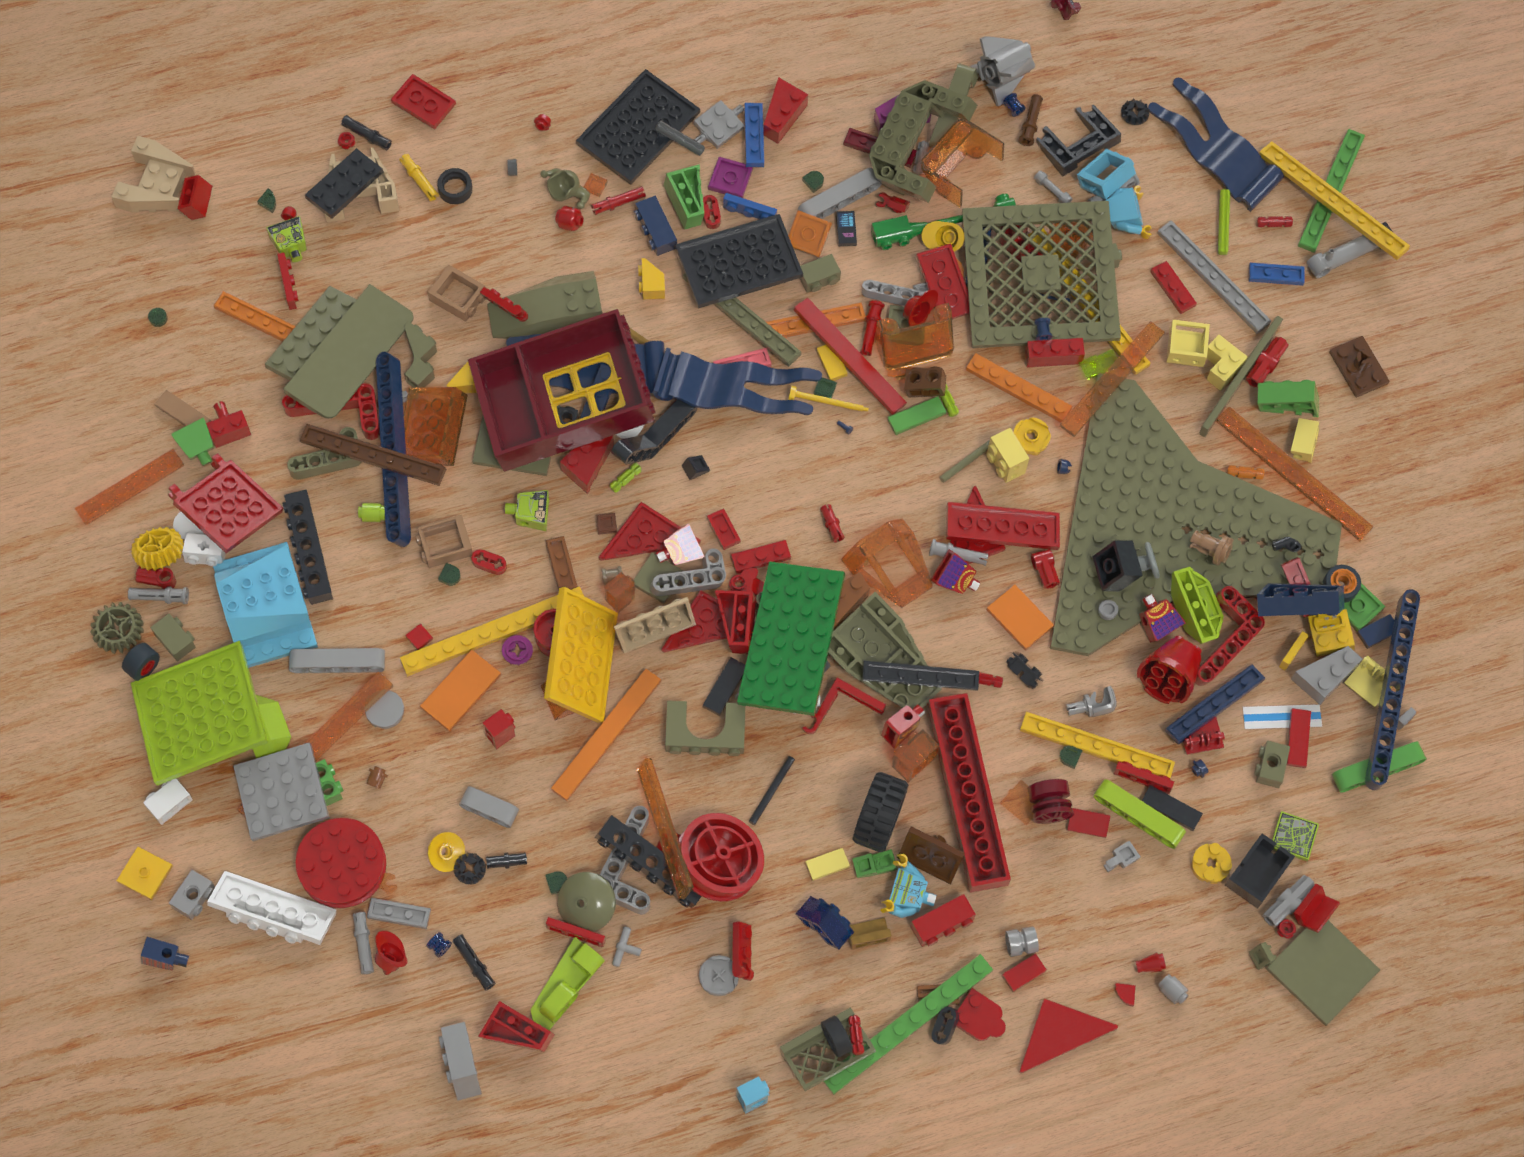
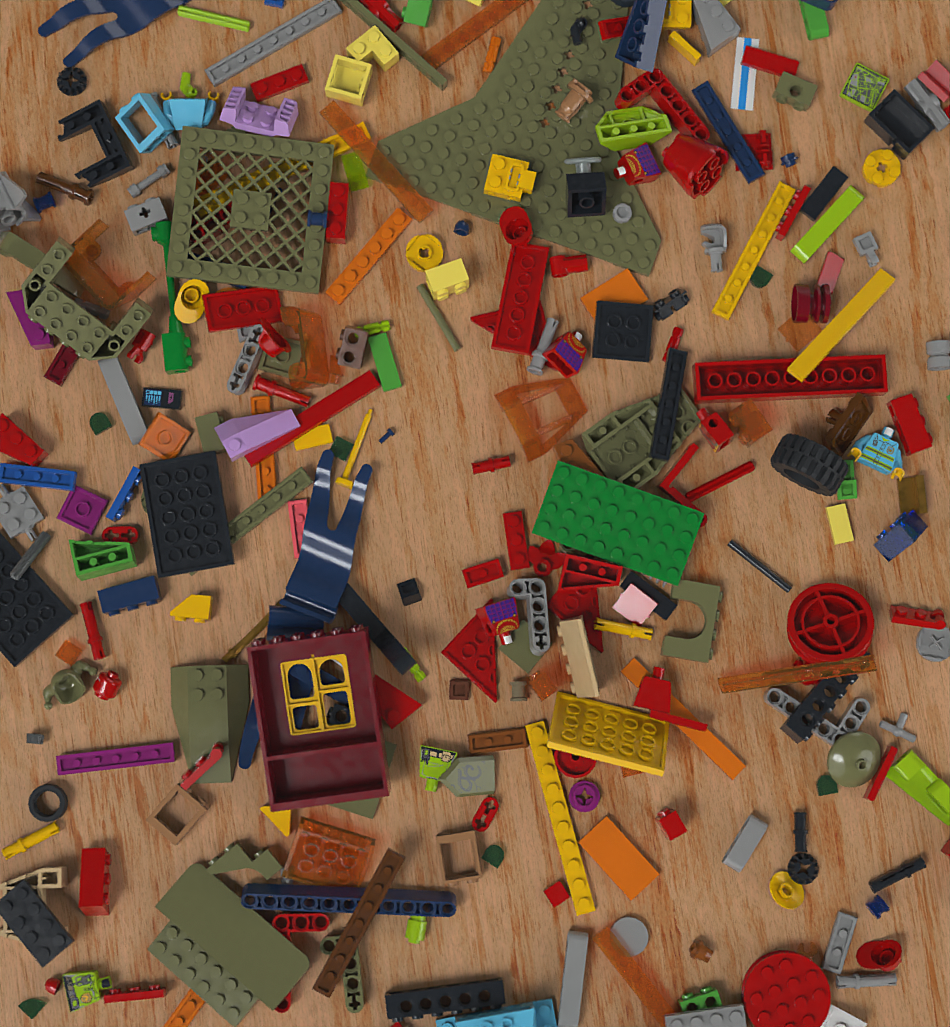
camera: 85 degrees left, 15 degrees up
none -> magenta plate [56,742,176,775]
none -> red wedge [79,848,112,916]
none -> light grey brick [124,197,169,236]
none -> lime arm [180,72,198,98]
none -> lavender wedge [214,409,300,462]
none -> lavender plate [219,87,299,137]
none -> olive tile [438,755,495,797]
none -> yellow piece [484,154,537,202]
none -> red piece [499,206,533,247]
none -> black plate [592,301,654,363]
none -> yellow pin [594,617,653,640]
none -> piece [612,583,658,626]
none -> red torso [632,666,671,714]
none -> red tile [648,709,708,732]
none -> red axle [685,461,755,502]
none -> yellow tile [787,268,896,382]

